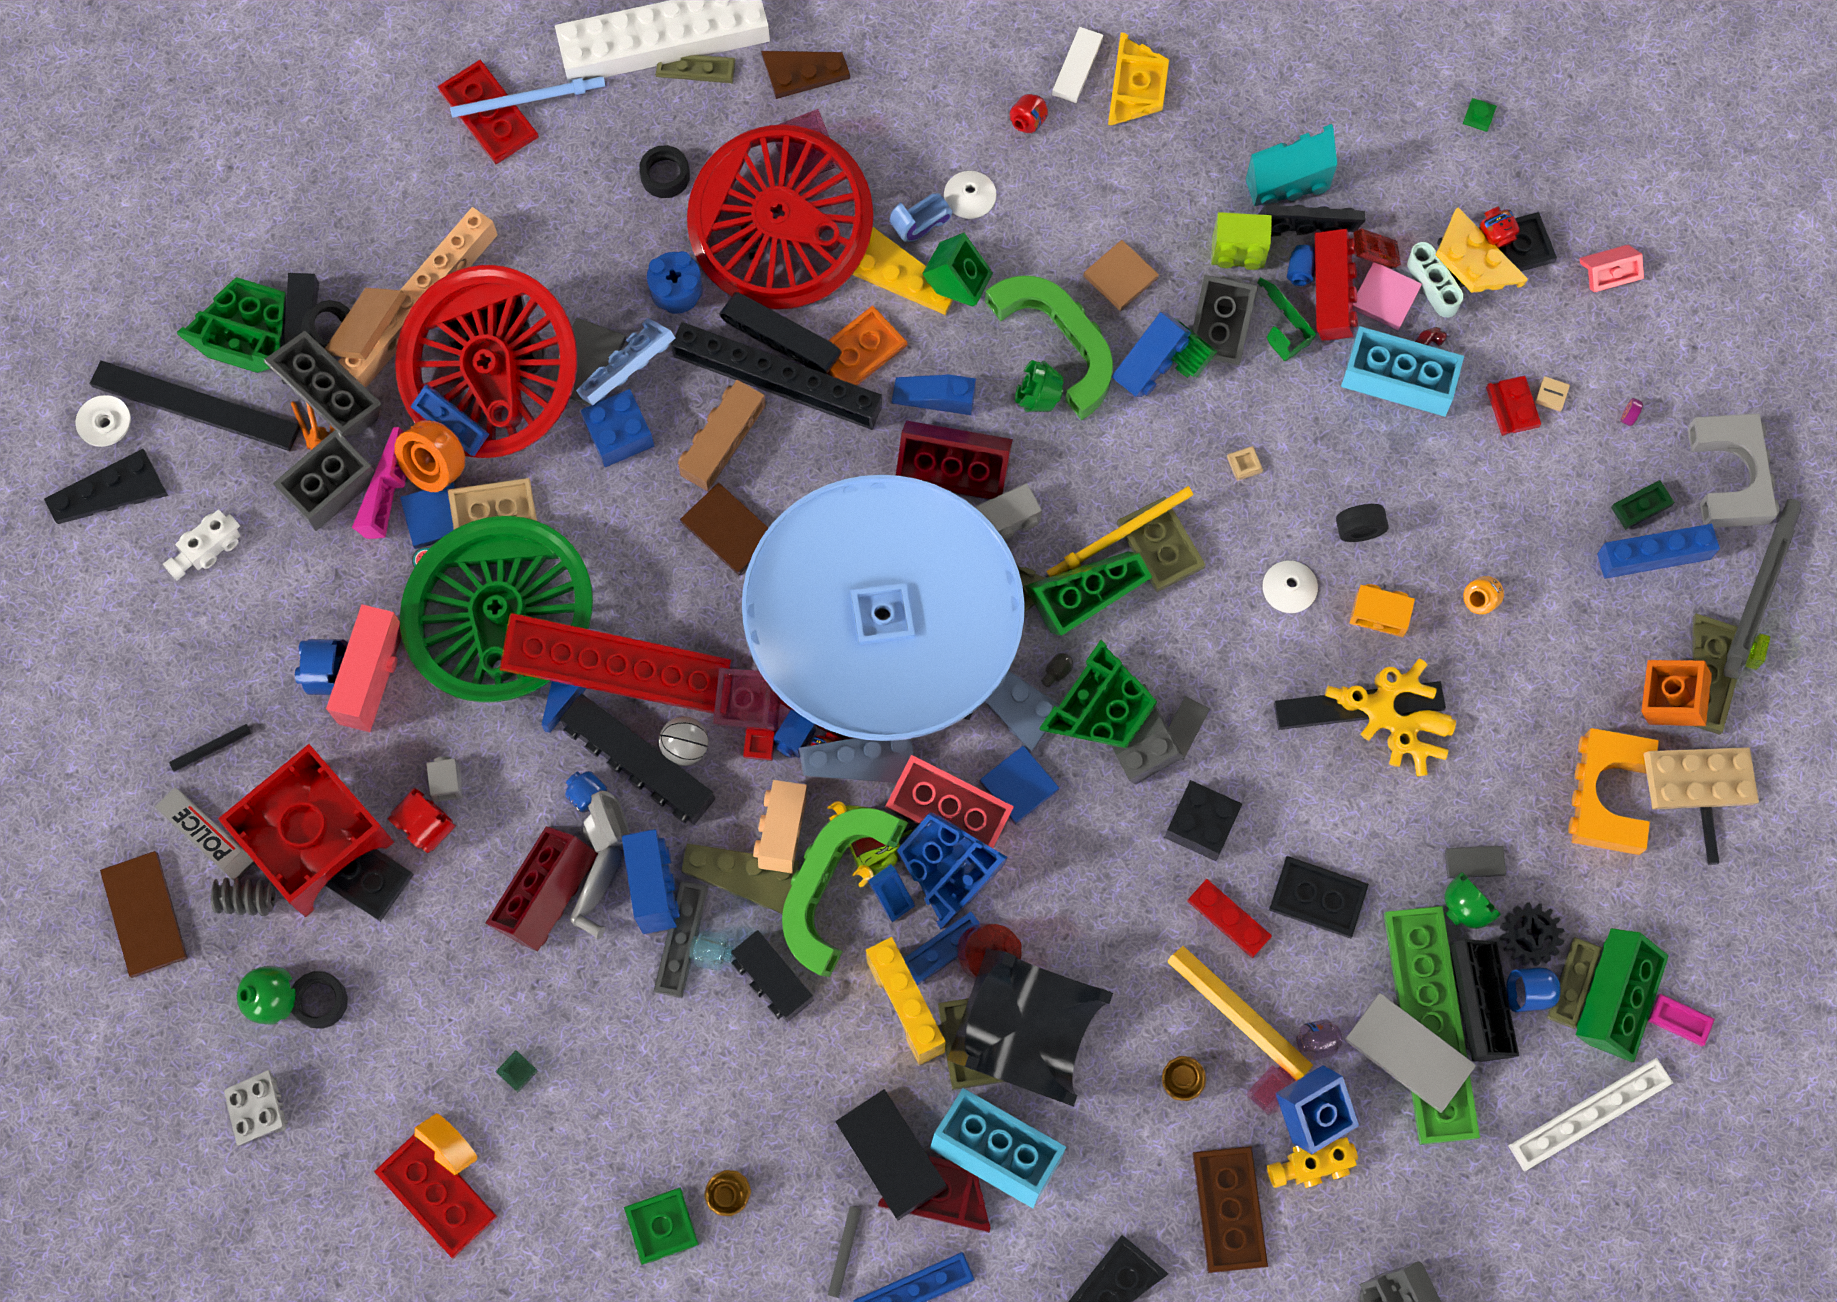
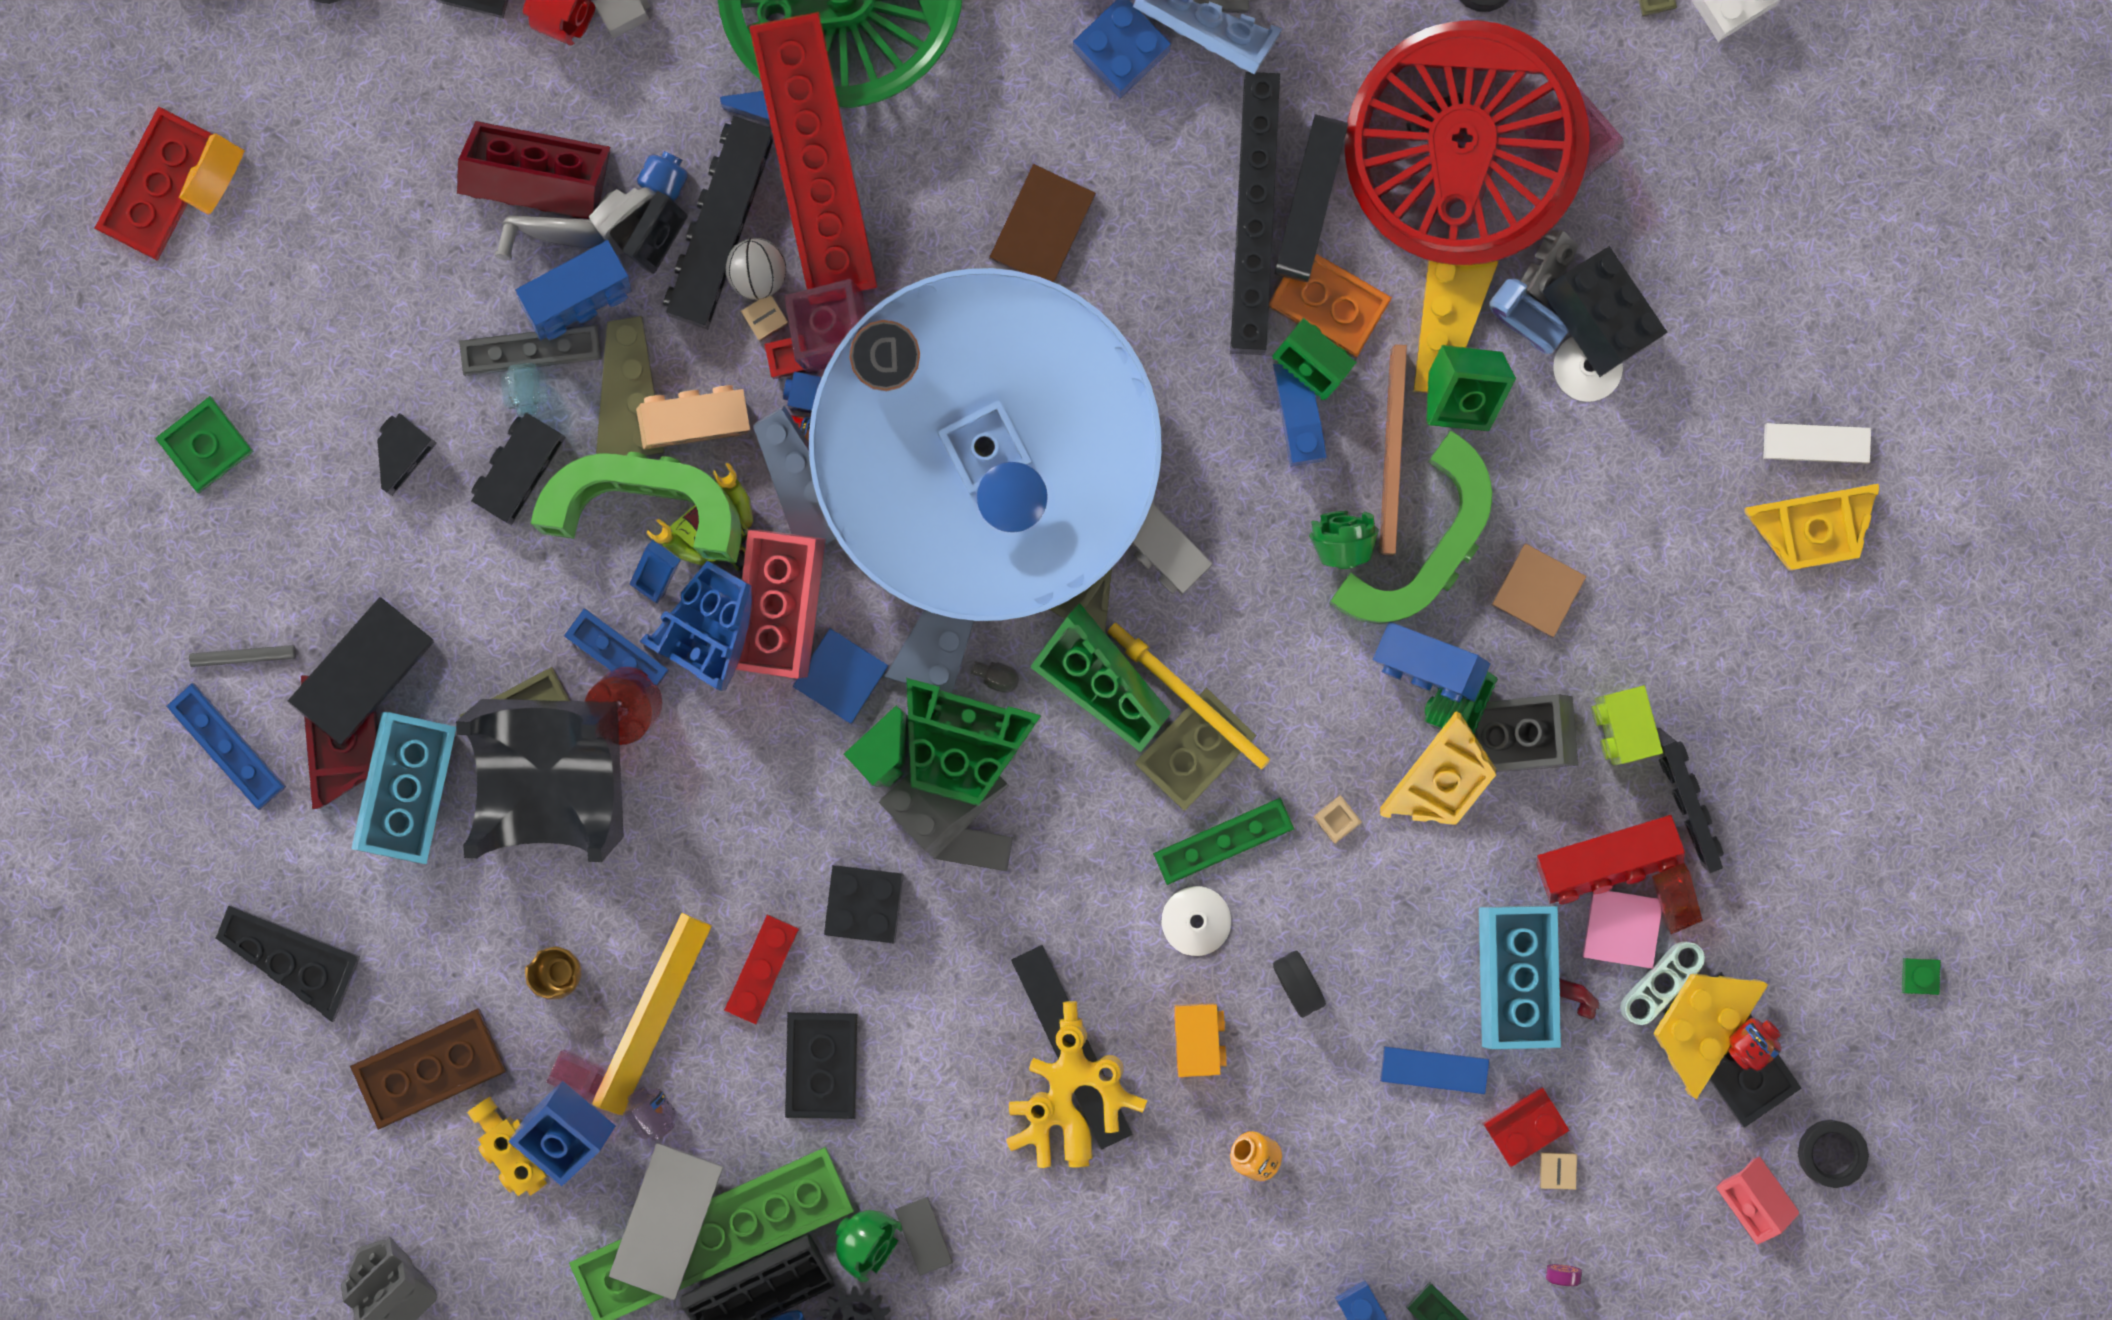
camera: 75 degrees right, 15 degrees up
clear green plate [495,1050,538,1093] -> none
blue brick [647,251,703,314] -> none
medium nougat brick [678,380,766,491] -> none
pearl gold hair [704,1170,751,1217] -> none
reddish brown wing [761,51,850,99] -> none
yellow arch [866,937,946,1066] -> none
dark red slope [895,420,1013,499] -> none
red head [1010,94,1048,133] -> none
teal wedge [1245,124,1337,207] -> none
green piece [1257,277,1316,361] -> none
blue brick [1287,245,1316,286] -> none
none -> black slope [377,413,437,496]
none -> black tile [623,191,688,274]
none -> tan tile [741,295,789,342]
none -> green slope [844,705,907,788]
none -> black tile [849,320,920,392]
none -> blue dish [977,462,1048,533]
none -> green tile [1153,797,1294,885]
none -> green brick [1272,318,1357,400]
none -> nougat tile [1379,344,1407,556]
none -> yellow wing [1380,711,1496,825]
none -> blue tile [1380,1046,1489,1094]
none -> light grey hinge [1520,230,1579,306]
none -> black brick [1542,246,1668,377]
none -> black tyre [1797,1119,1869,1188]

